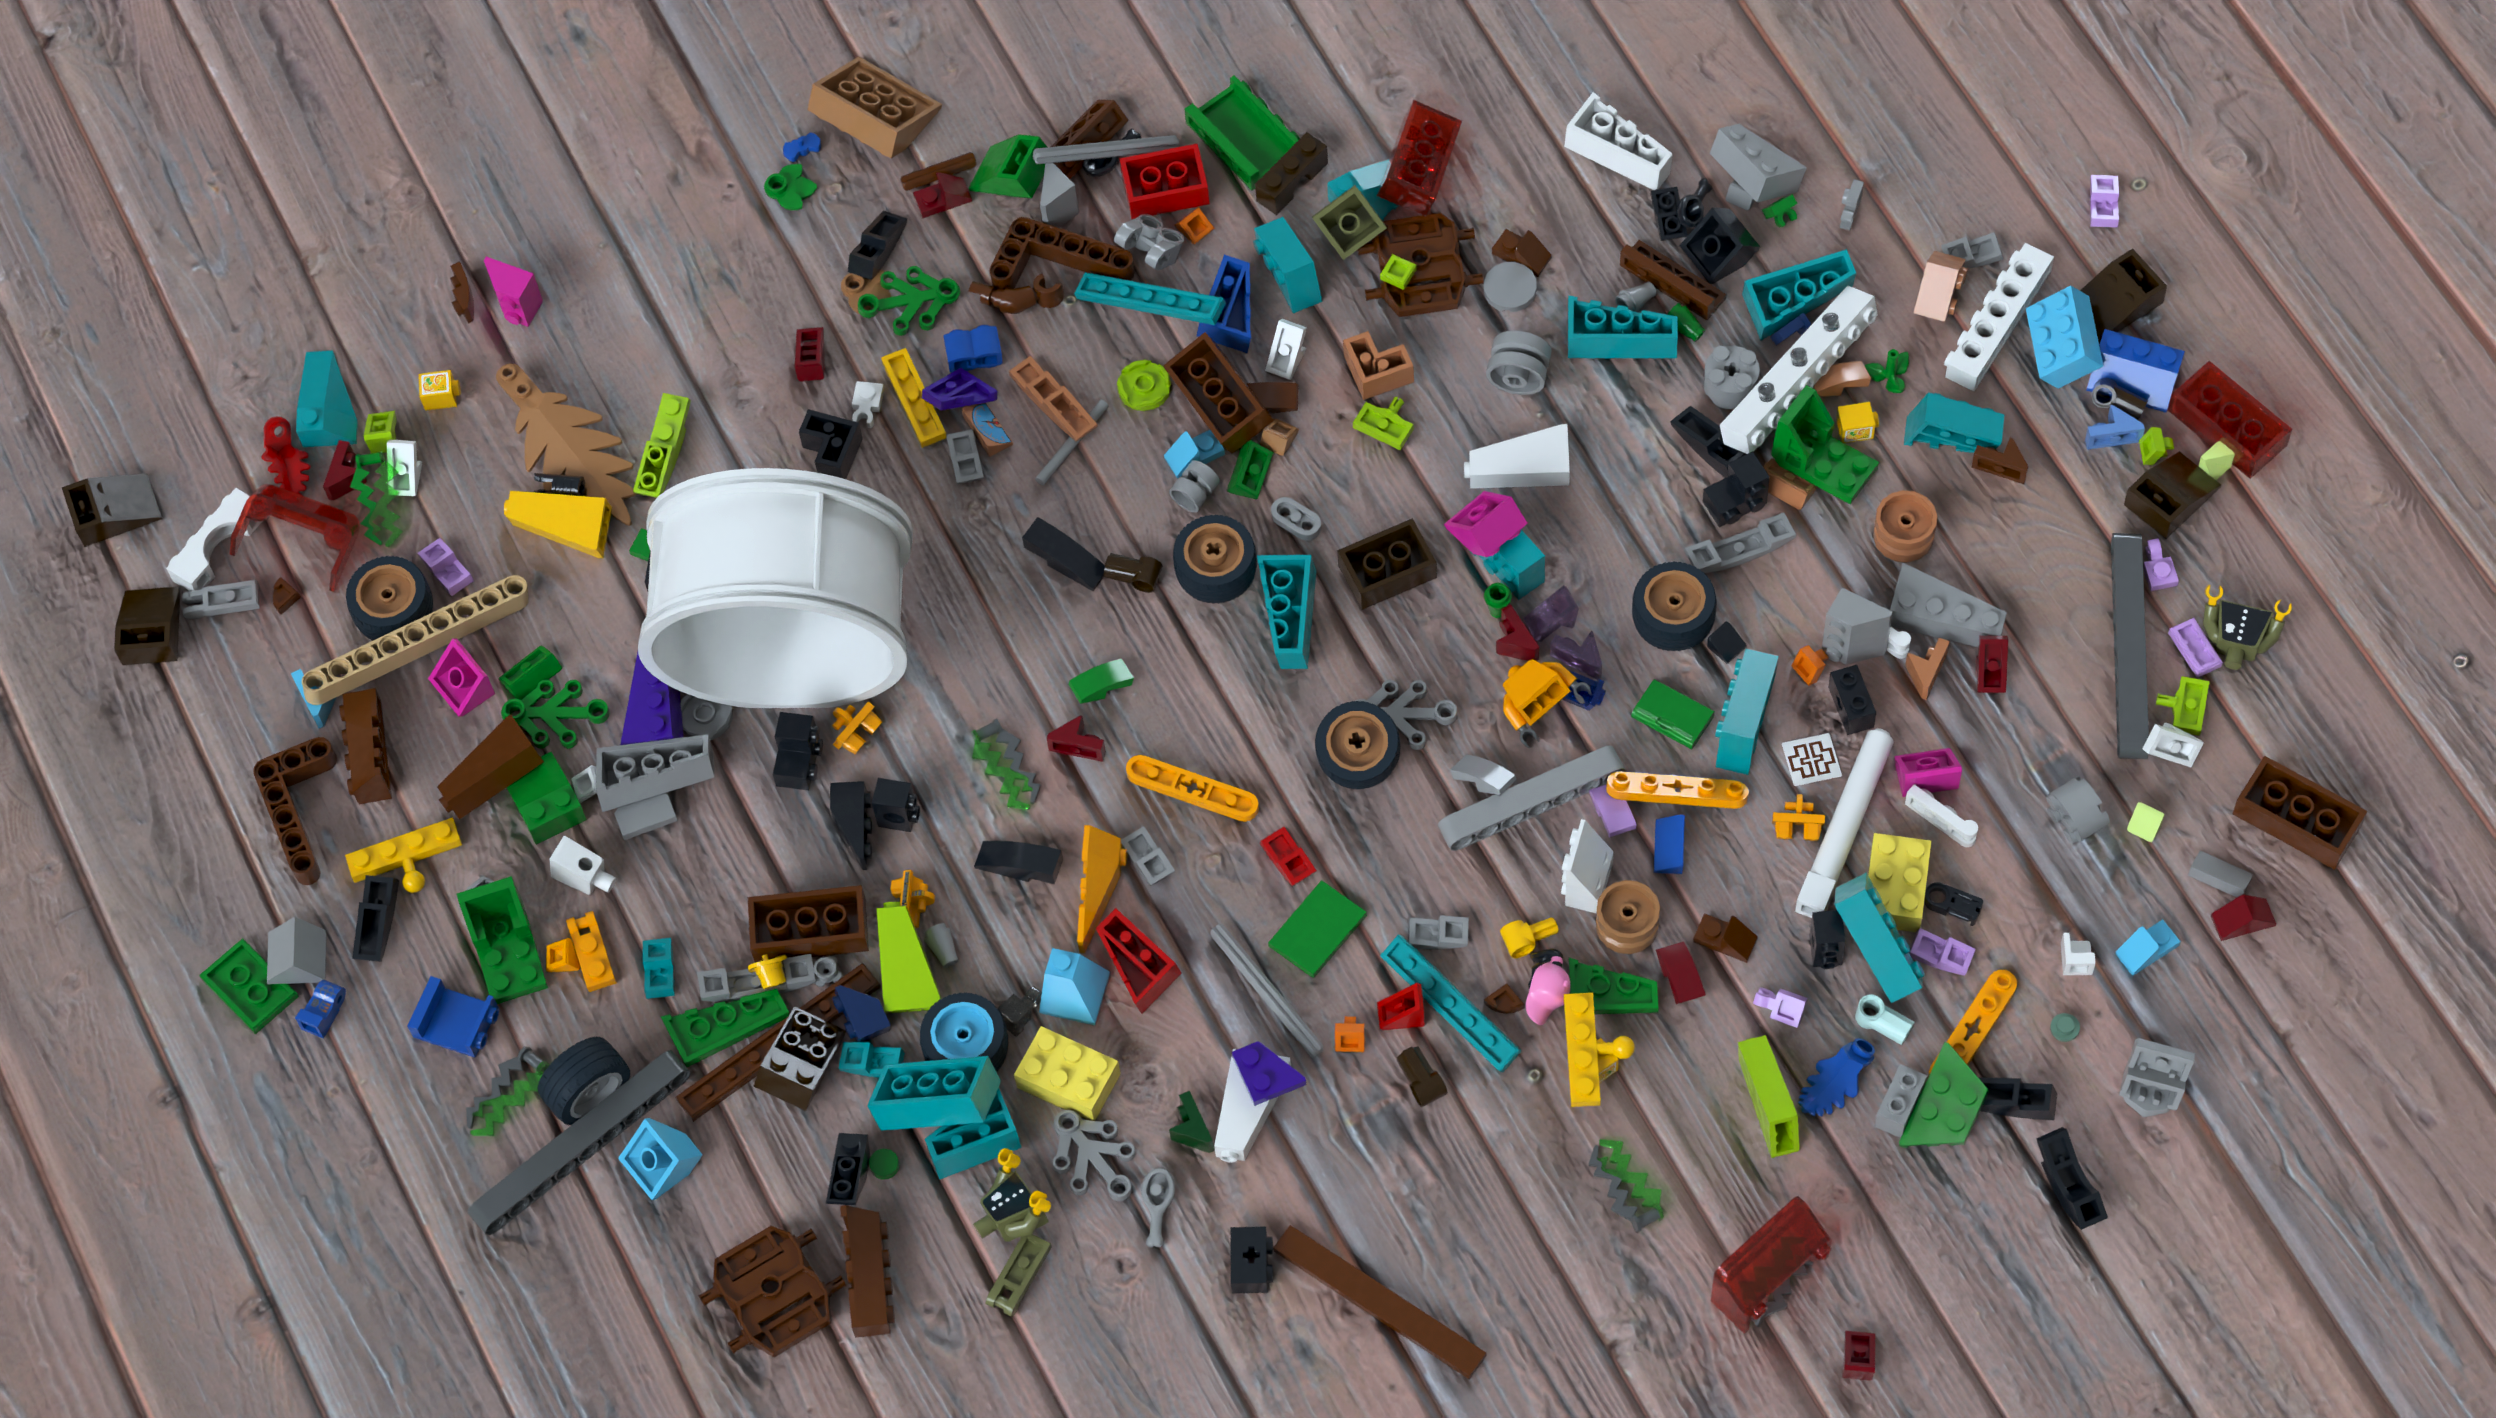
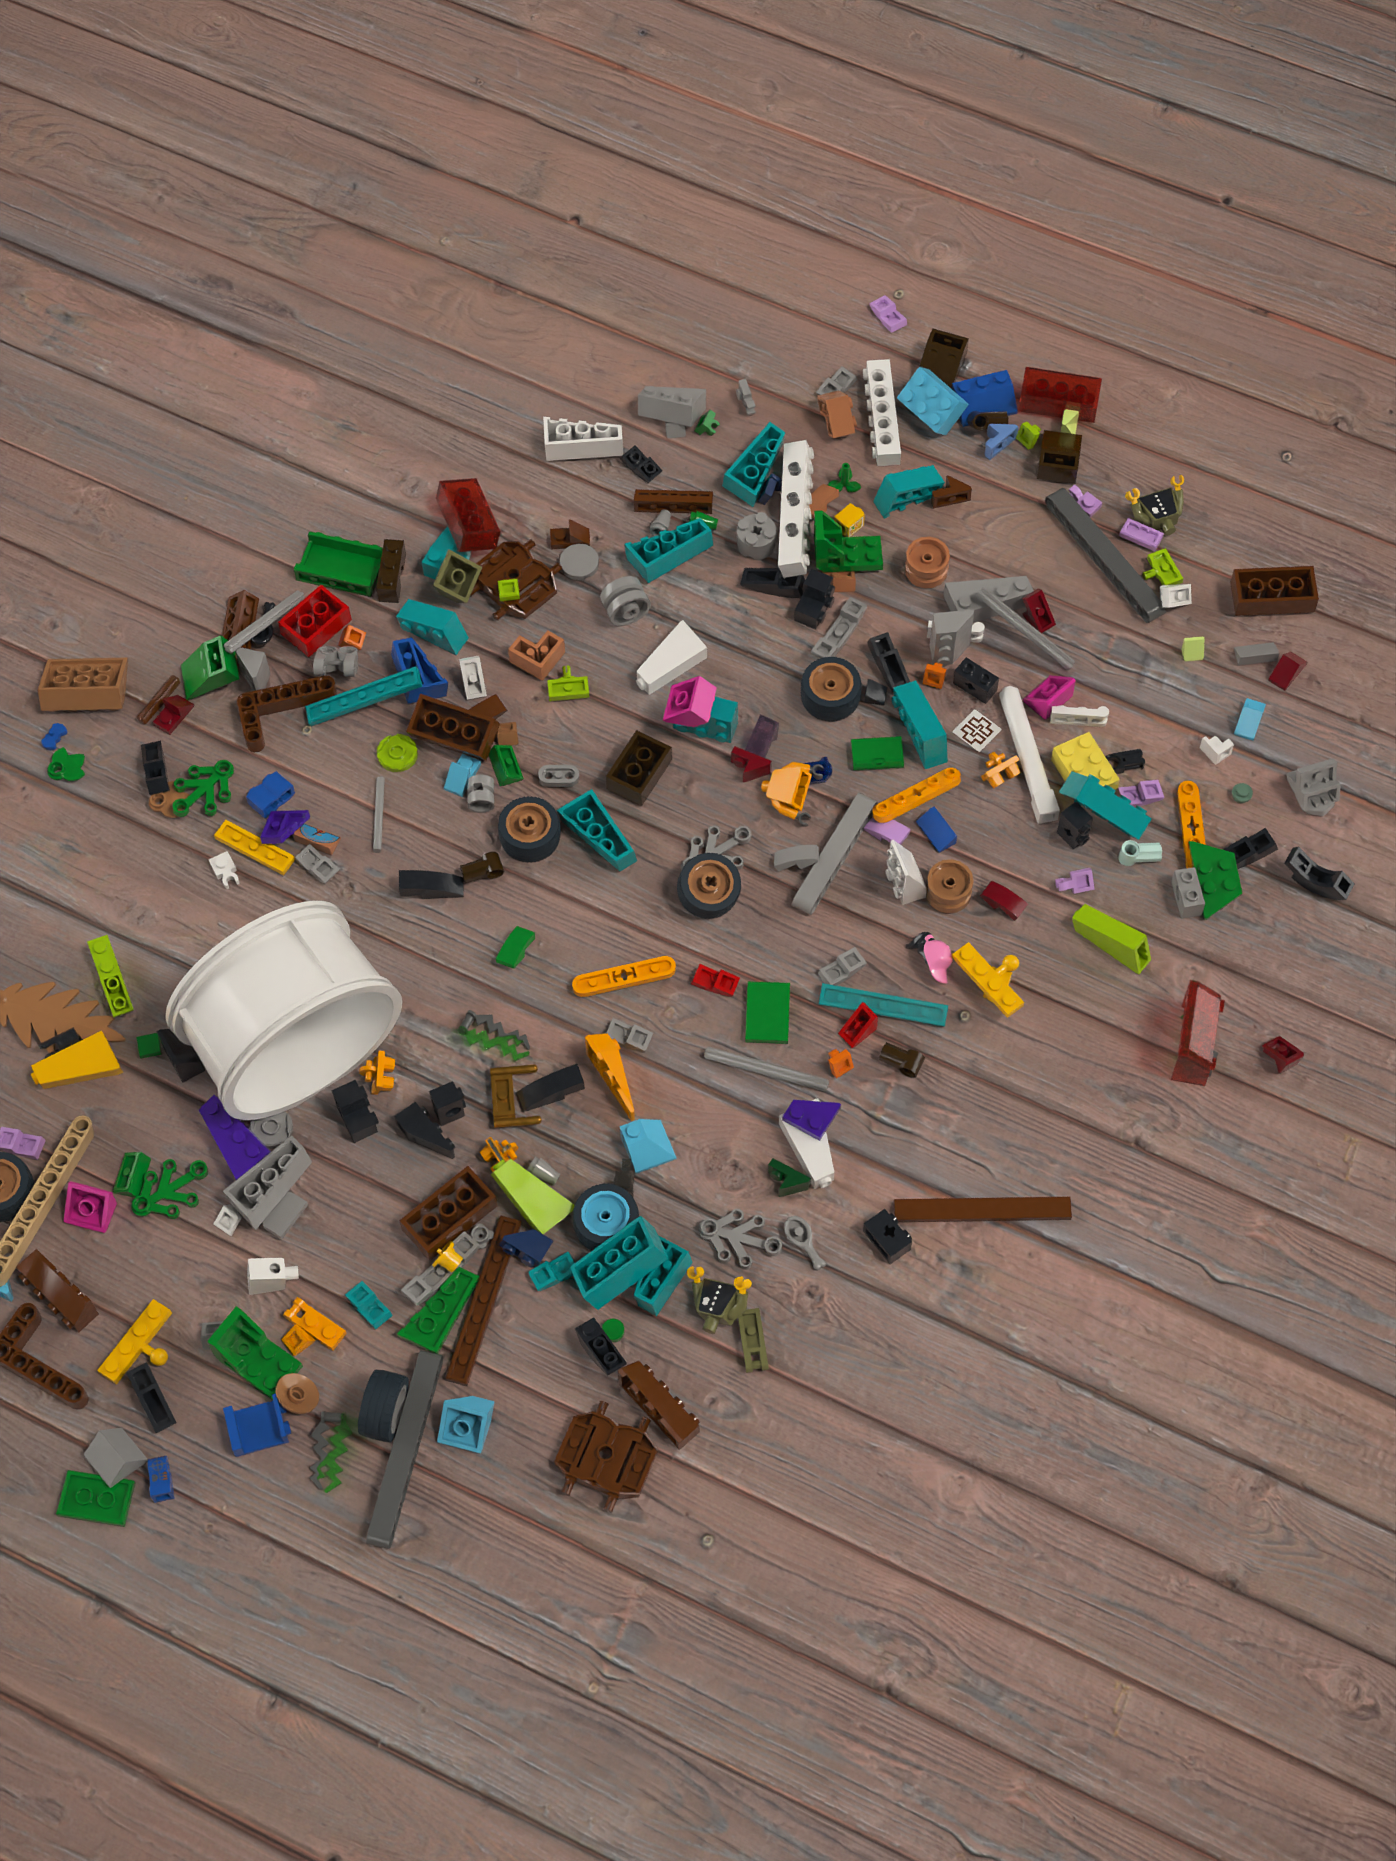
camera: 40 degrees left, 0 degrees up
reddish brown slope [437,714,544,820] -> none
green slope [507,751,587,845] -> none
dark brown slope [753,1006,846,1111] -> none
dark red slope [795,327,825,382] -> none
black brick [799,409,863,479] -> none
reddish brown piece [968,273,1064,314] -> none
nougat slope [1009,356,1098,442] -> none
light yellow brick [1014,1026,1121,1121] -> none
dark red slope [1047,715,1106,762] -> none
red wedge [1096,908,1182,1014] -> none
green cone [1484,583,1512,618] -> none
reddish brown tile [1484,983,1525,1014] -> none
yellow axle [1500,918,1559,958] -> none
clear purple slope [1550,631,1602,681] -> none
green wing [1568,958,1659,1015] -> none
piece [1589,1139,1664,1233] -> none
black piece [1677,178,1712,228] -> none
black slope [1679,207,1760,284] -> none
reddish brown slope [1693,913,1758,963] -> none
blue plant [1798,1038,1875,1116] -> none
nougat slope [1905,638,1950,700] -> none
light grey brick [2046,776,2110,844] -> none
none -> medium nougat dish [276,1373,319,1414]
none -> pearl gold plate [490,1064,542,1128]
none -> black slope [867,632,910,693]
none -> light grey axle [977,587,1075,670]

